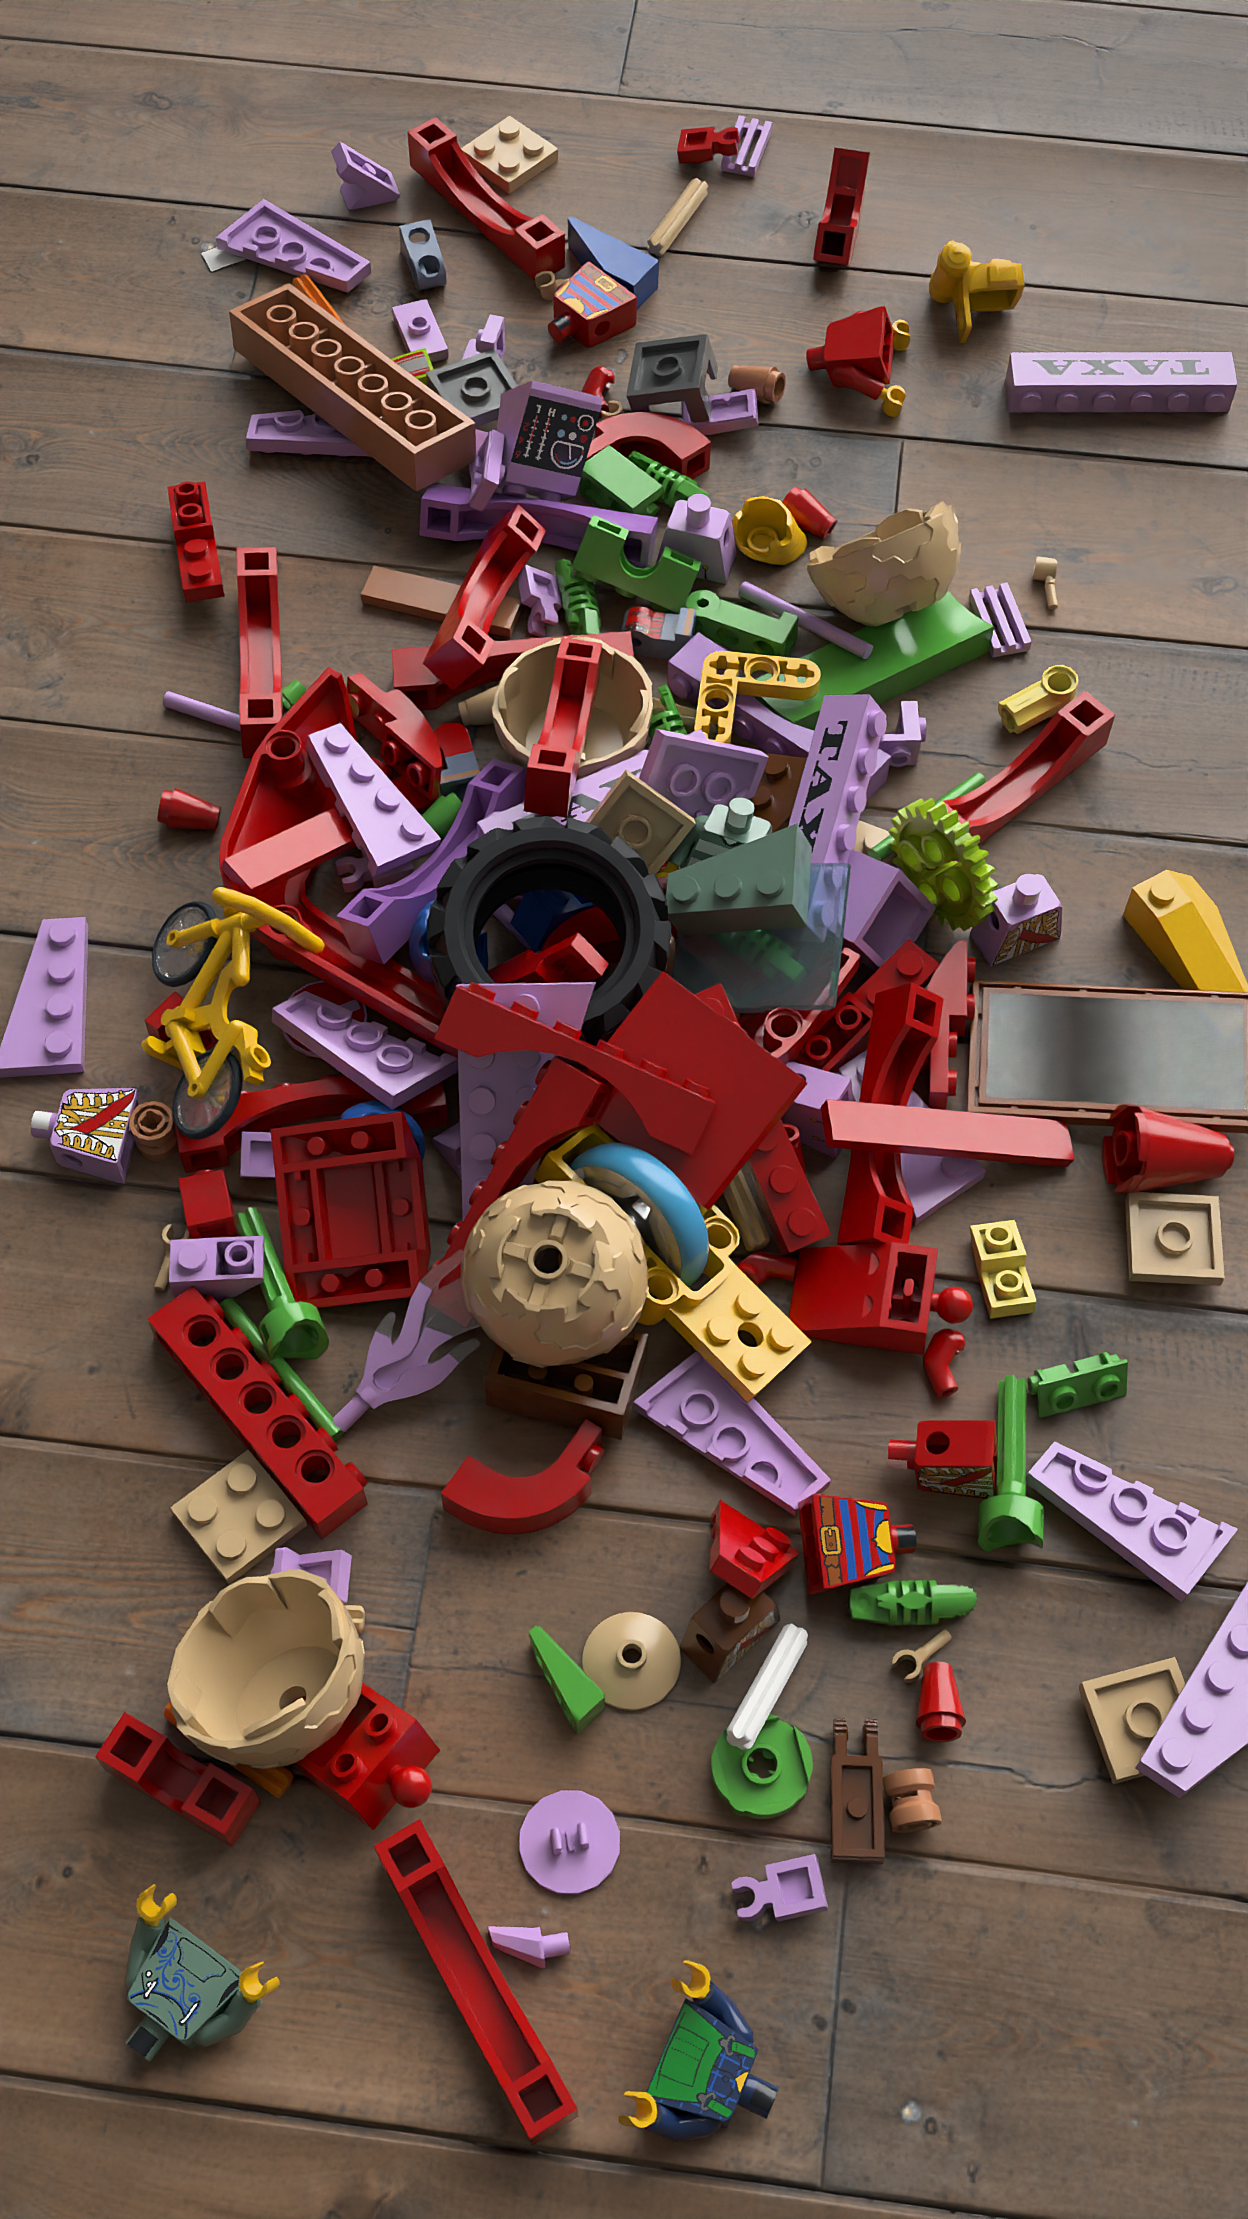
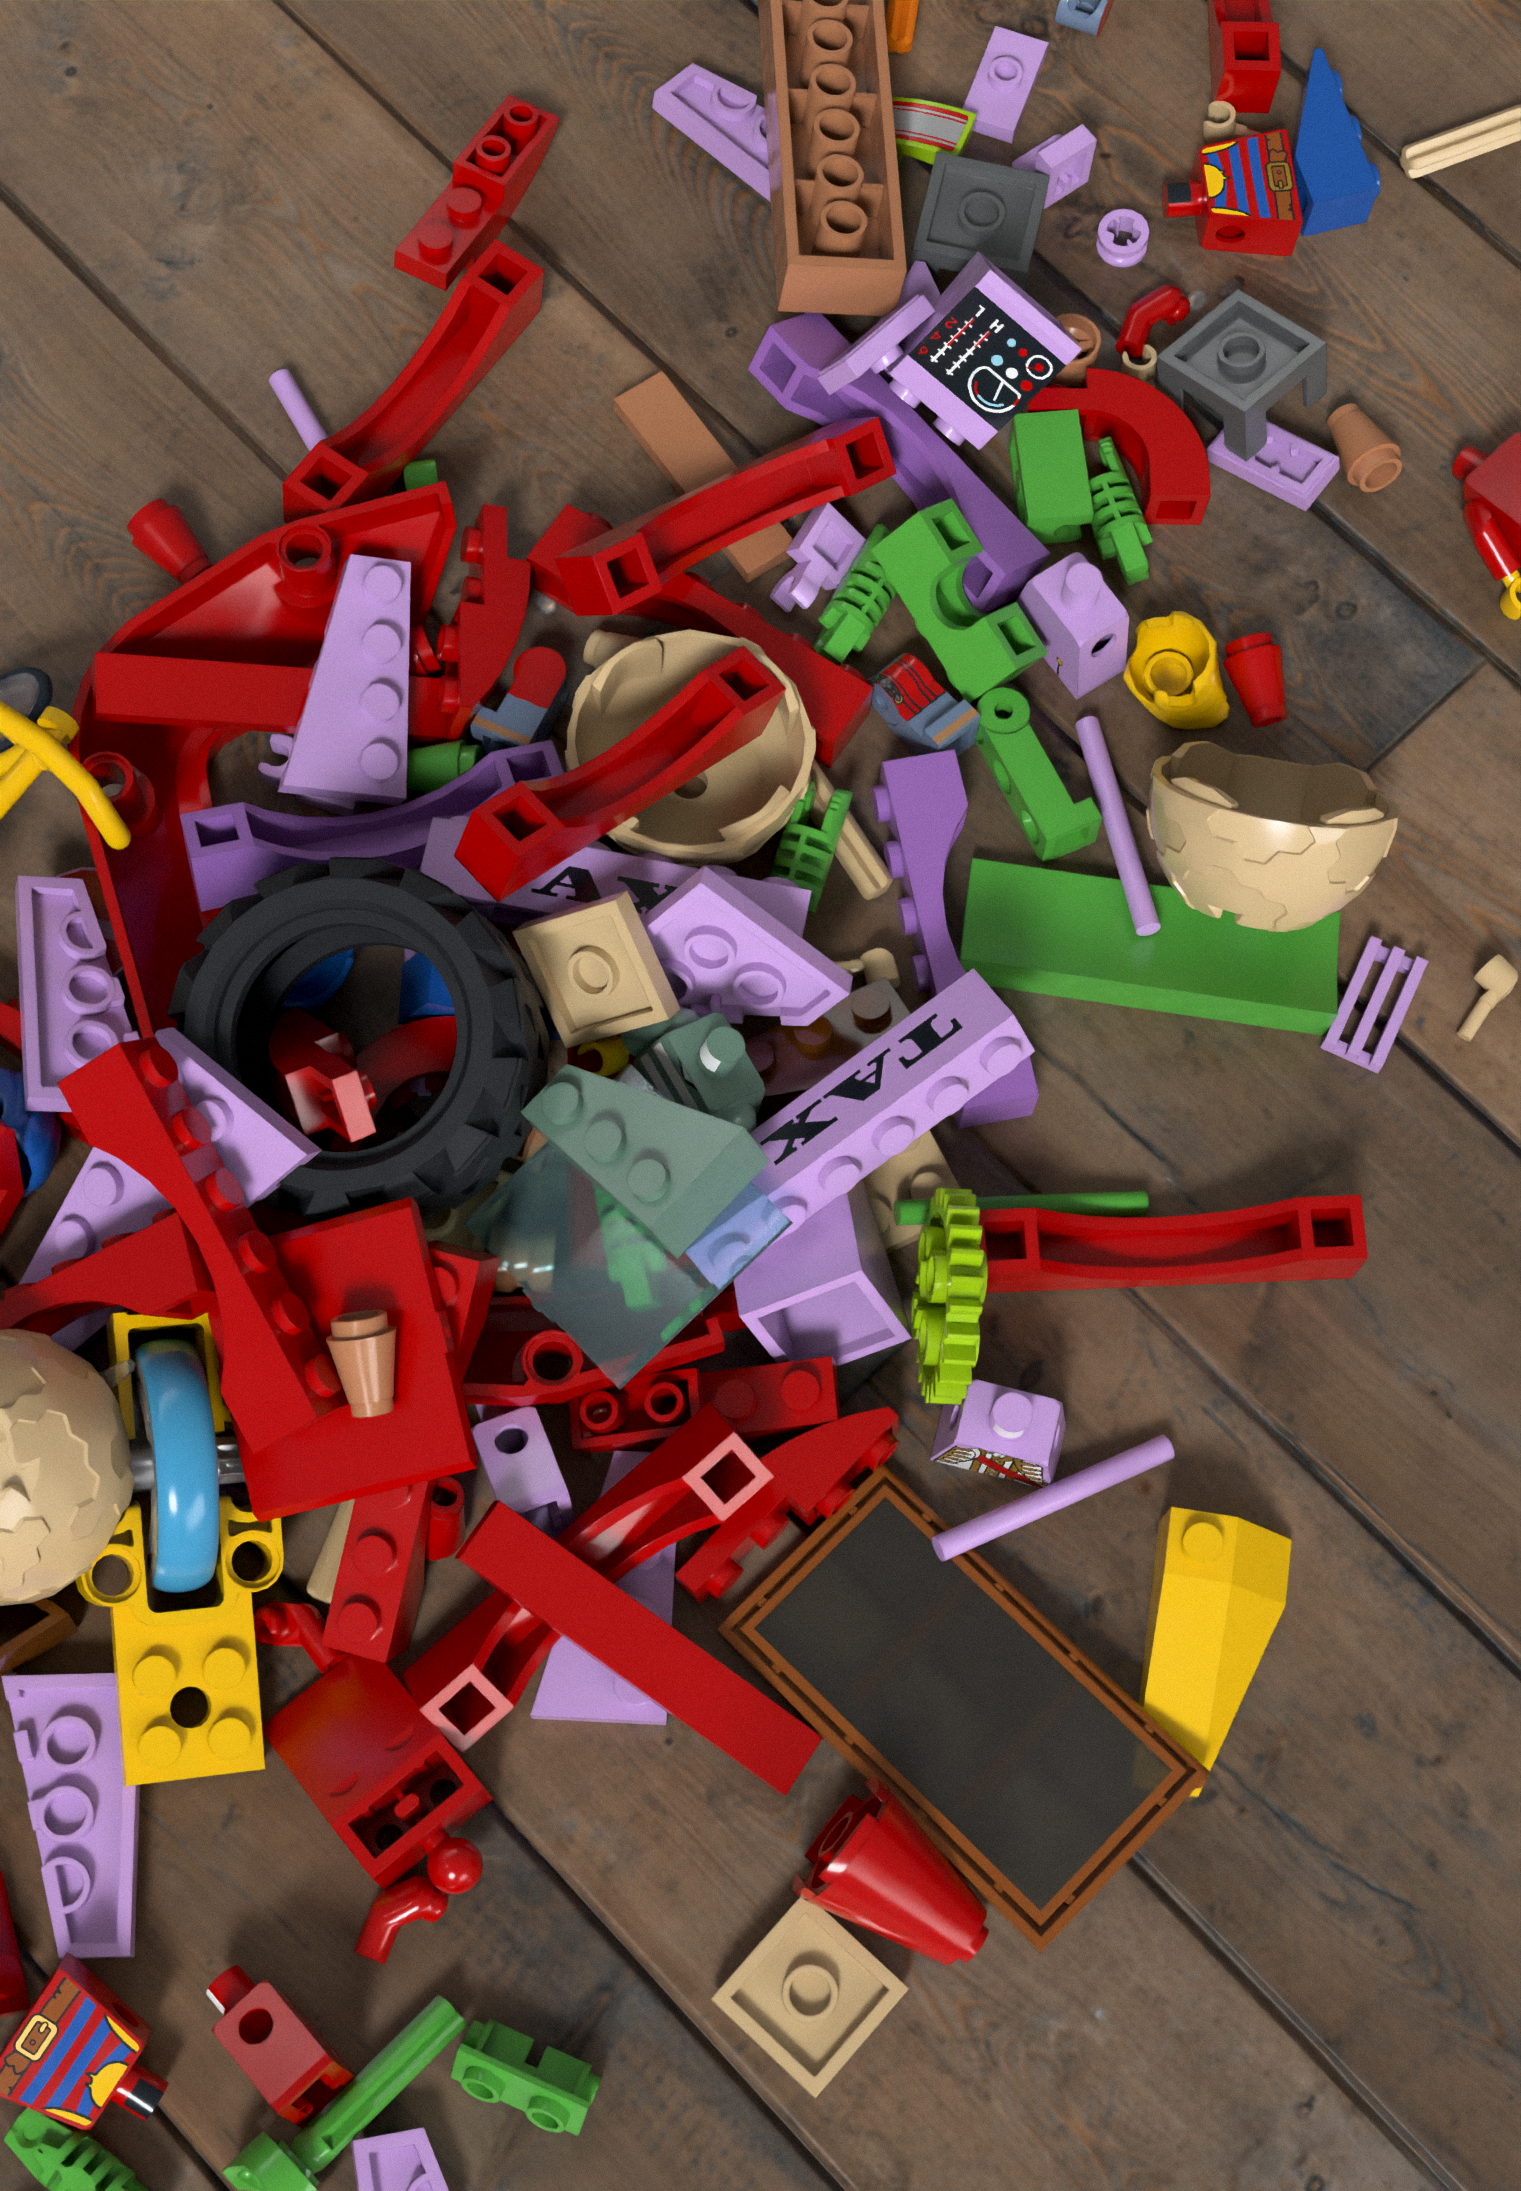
camera: 35 degrees right, 10 degrees up
yellow beam [694,651,821,744] -> none
lavender bracket [878,701,926,767] -> none
light yellow slope [970,1220,1037,1319] -> none
light yellow piece [998,665,1078,734] -> none
none -> nougat cone [326,1310,396,1418]
none -> lavender bar [932,1434,1175,1562]
none -> lavender bush [1096,209,1150,268]

